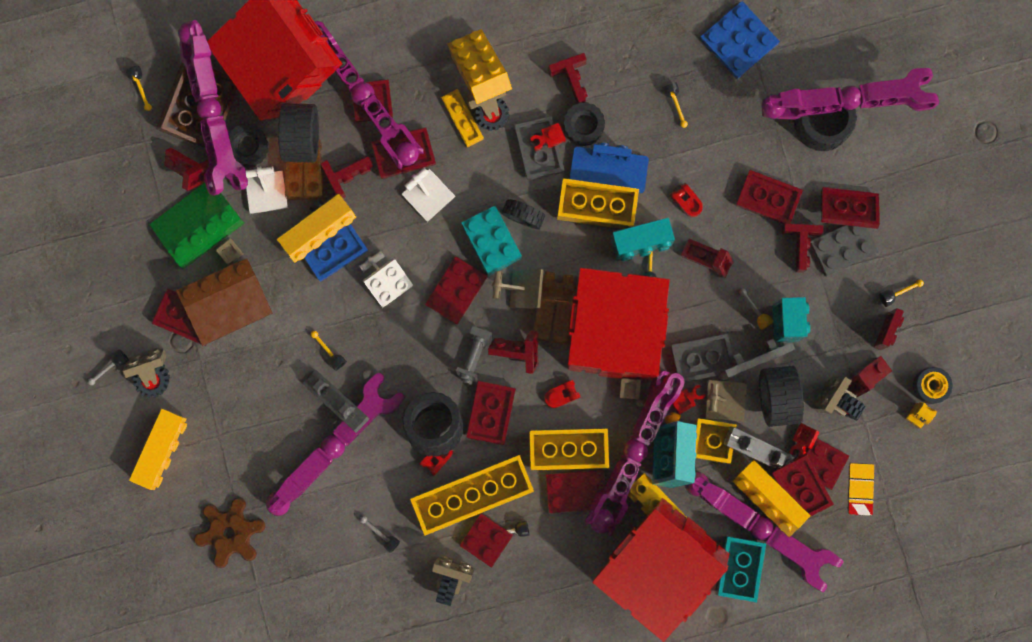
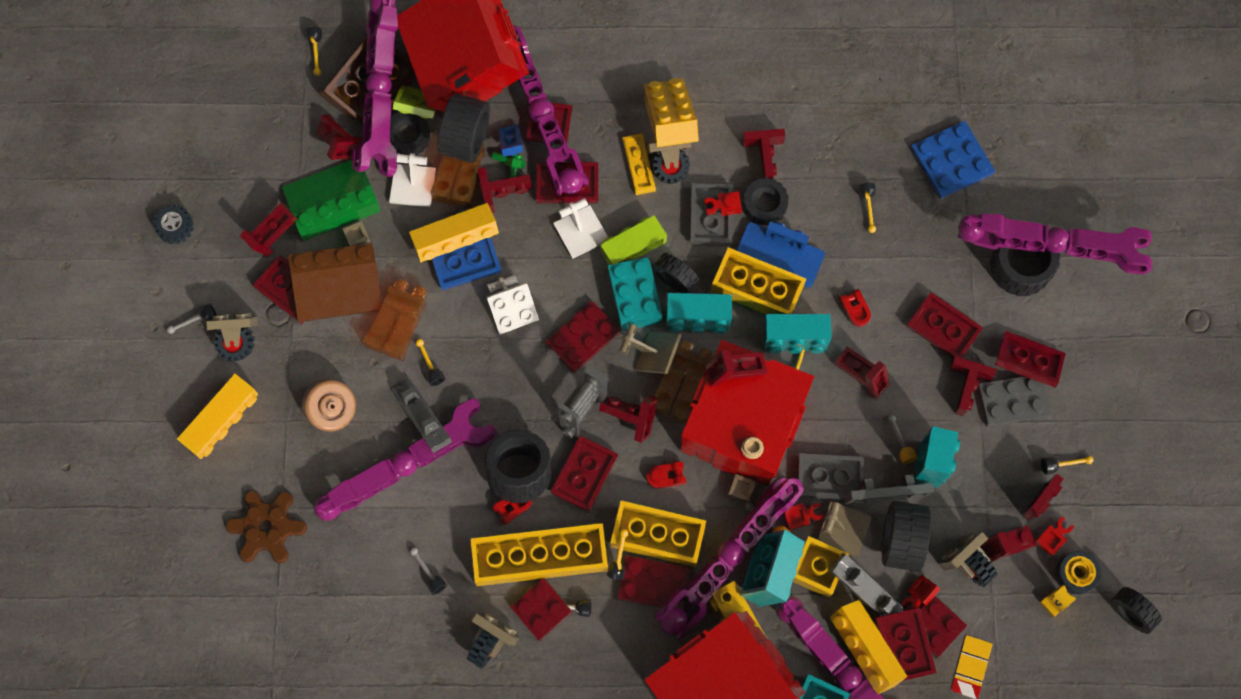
camera: 15 degrees right, 10 degrees down
none -> black wheel [153,204,194,244]
none -> dark red bracket [239,203,297,257]
none -> wheel [302,379,356,432]
none -> clear orange hips [362,278,427,362]
none -> lime plate [393,85,436,119]
none -> green piece [492,152,526,178]
none -> blue plate [498,124,523,157]
none -> lime brick [600,215,667,265]
none -> hinge [607,529,628,580]
none -> teal brick [666,293,732,334]
none -> dark red bracket [705,350,768,387]
none -> tan plate [741,437,764,459]
none -> red plate [1035,517,1074,557]
none -> black tyre [1111,586,1162,634]

